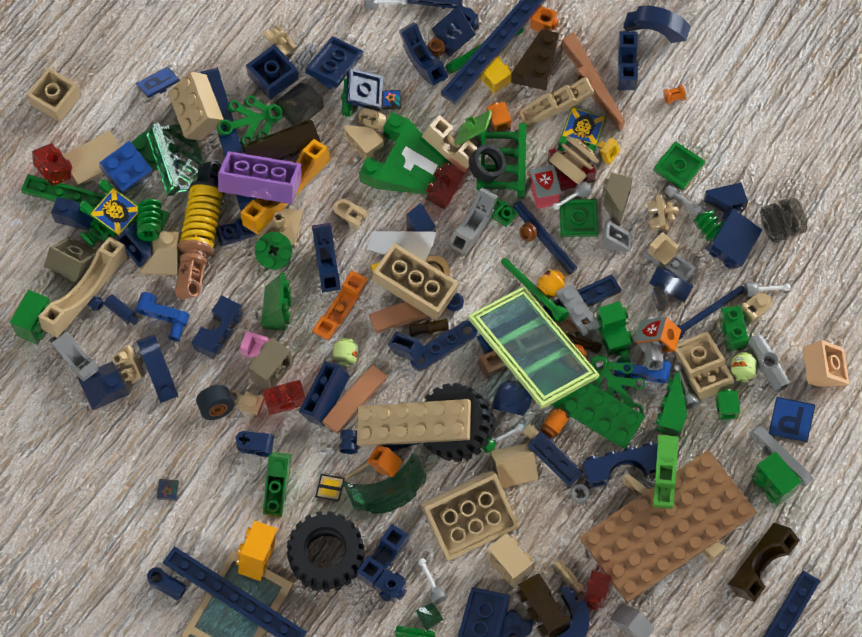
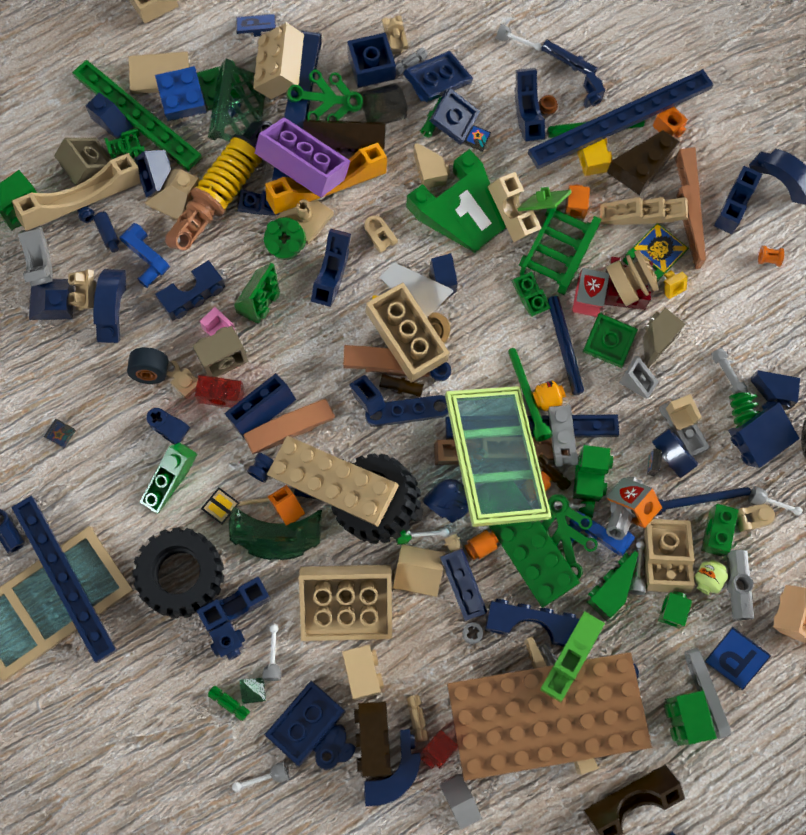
camera: 20 degrees right, 5 degrees up
clear red brick [32,143,72,186] -> none
flag [79,179,138,236] -> none
green piece [137,199,162,241] -> none
light orange brick [236,520,277,581] -> none
orange slope [312,270,368,341] -> none
yellowish green head [332,338,358,368] -> none
tan beam [358,108,386,130] -> none
clear red brick [425,162,465,210] -> none
dark blue piece [432,6,476,57] -> none
light grey arch [448,188,498,255] -> none
black tyre [469,144,506,182] -> none
dark orange plate [519,223,537,241] -> none
hinge [552,181,592,210] -> none
tan hips [647,194,679,233] -> none
green plate [653,141,706,191] -> none

